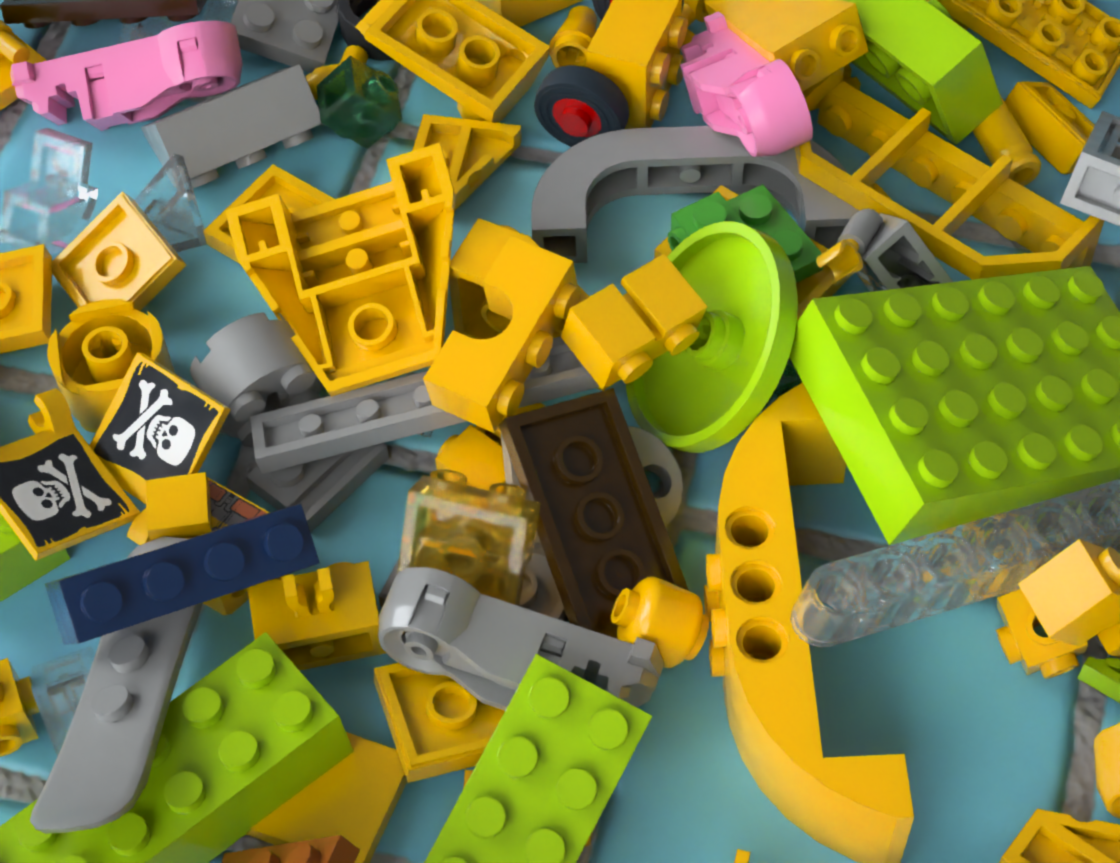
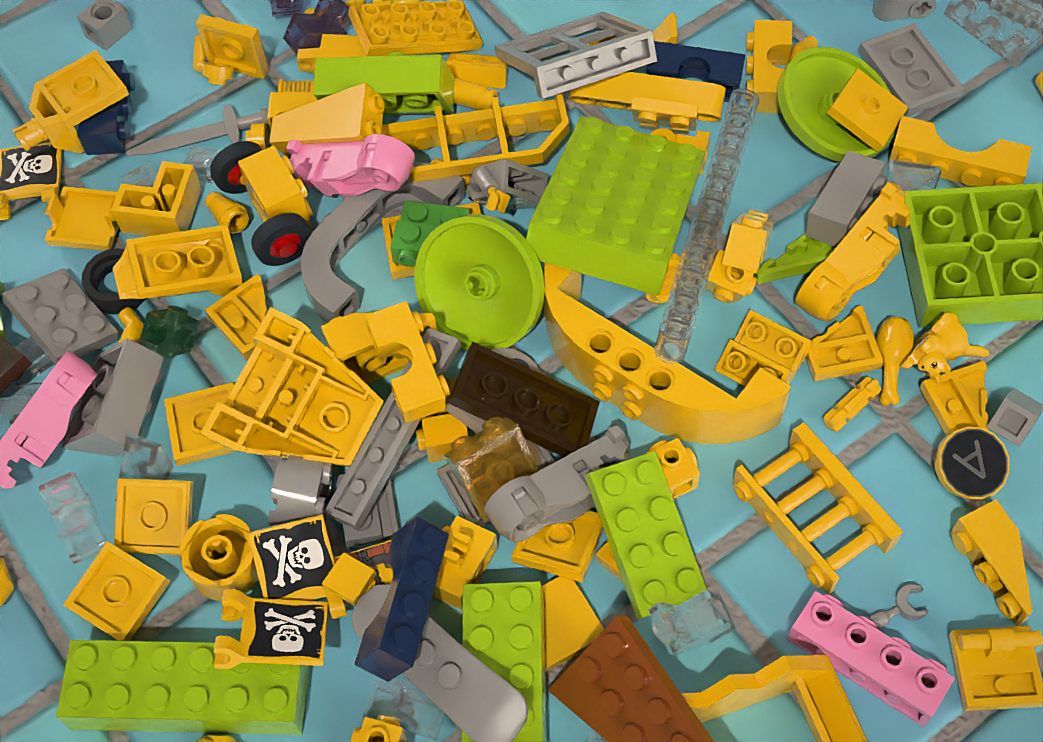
camera: 50 degrees left, 5 degrees up
yellow piece [560,254,708,390] -> none
yellow head [611,576,709,669] -> none
none -> yellow brick [646,438,700,500]
none -> yellow slope [714,310,814,387]

